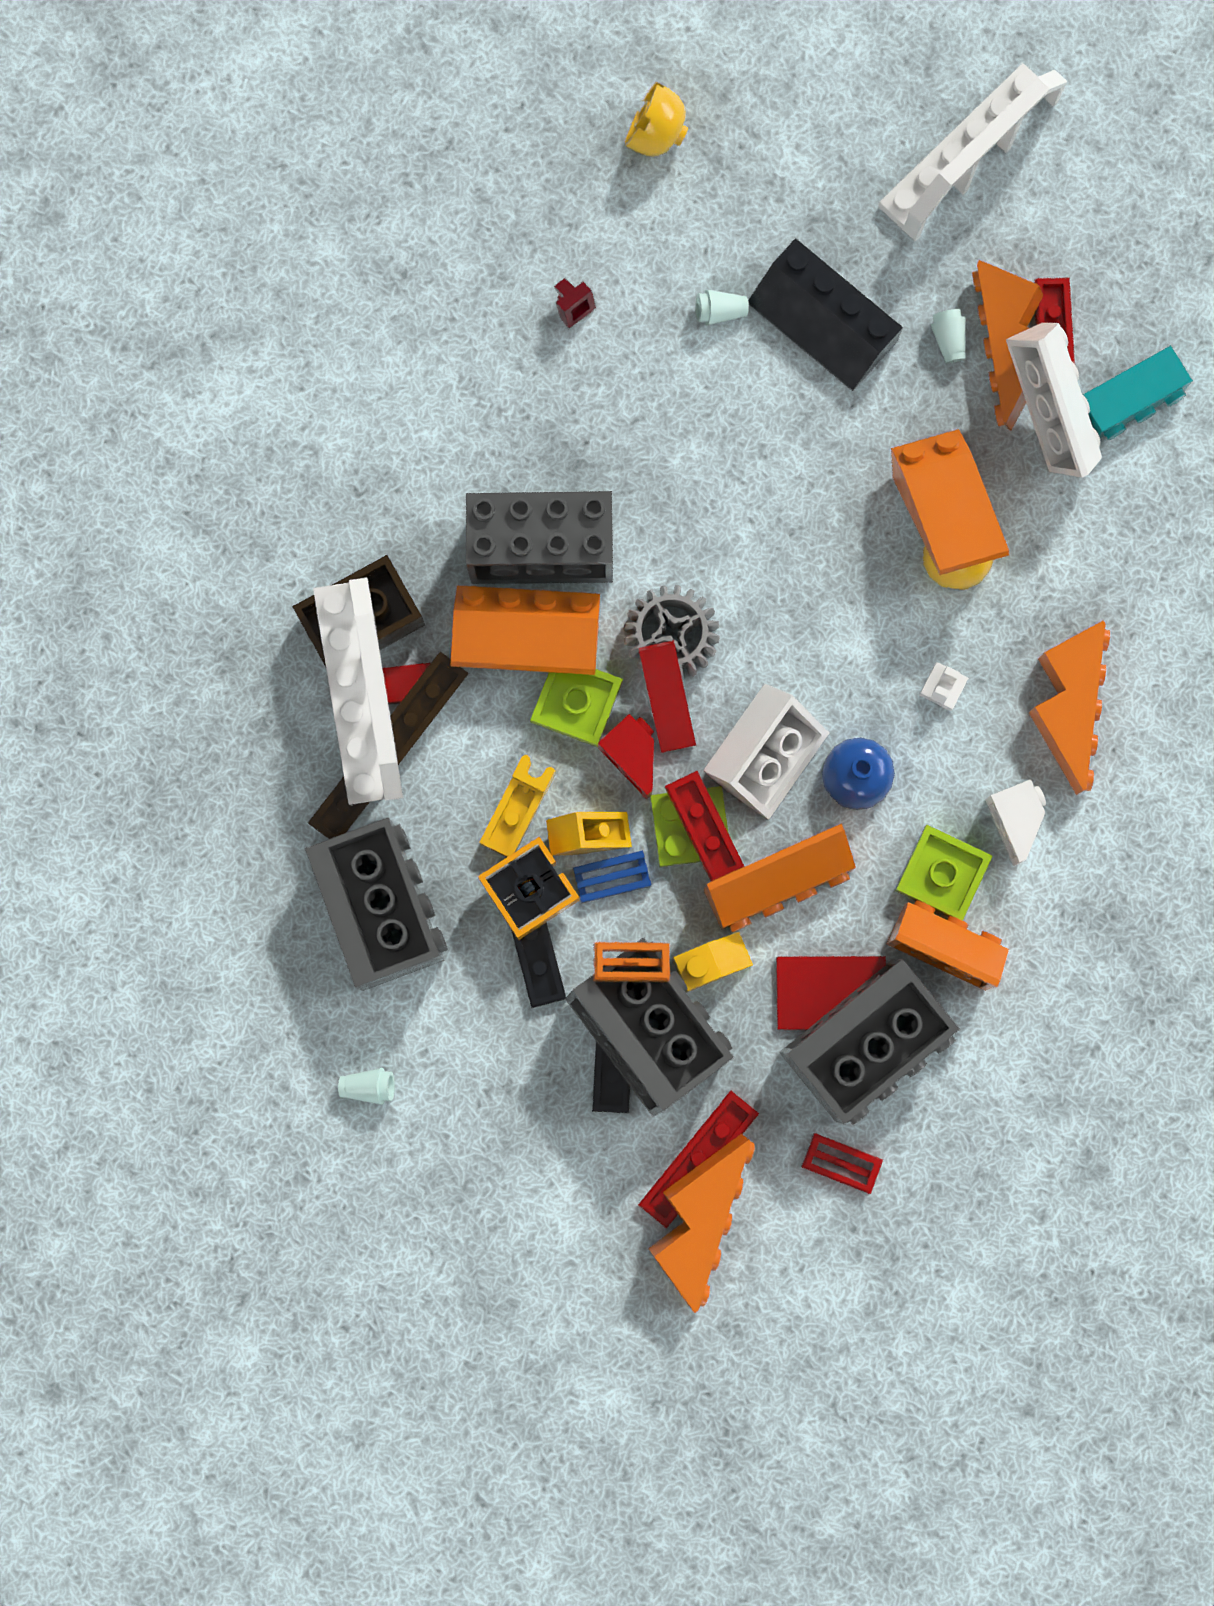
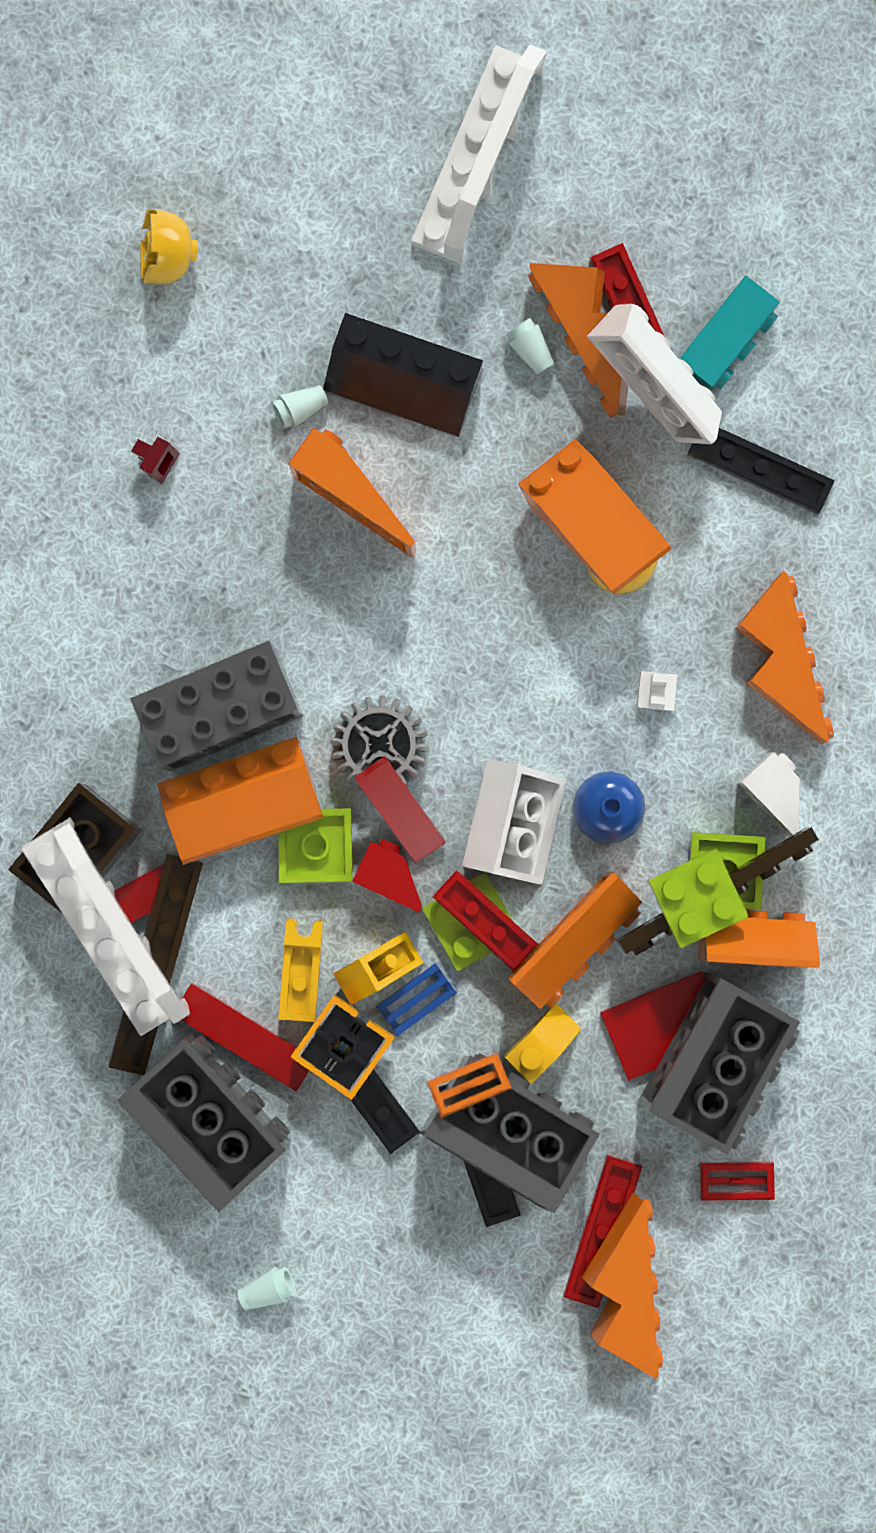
camera: 20 degrees left, 5 degrees up
none -> red tile [181,983,310,1092]
none -> orange slope [288,427,416,558]
none -> dark brown plate [616,827,819,956]
none -> lime plate [647,848,749,949]
none -> black tile [687,428,835,515]

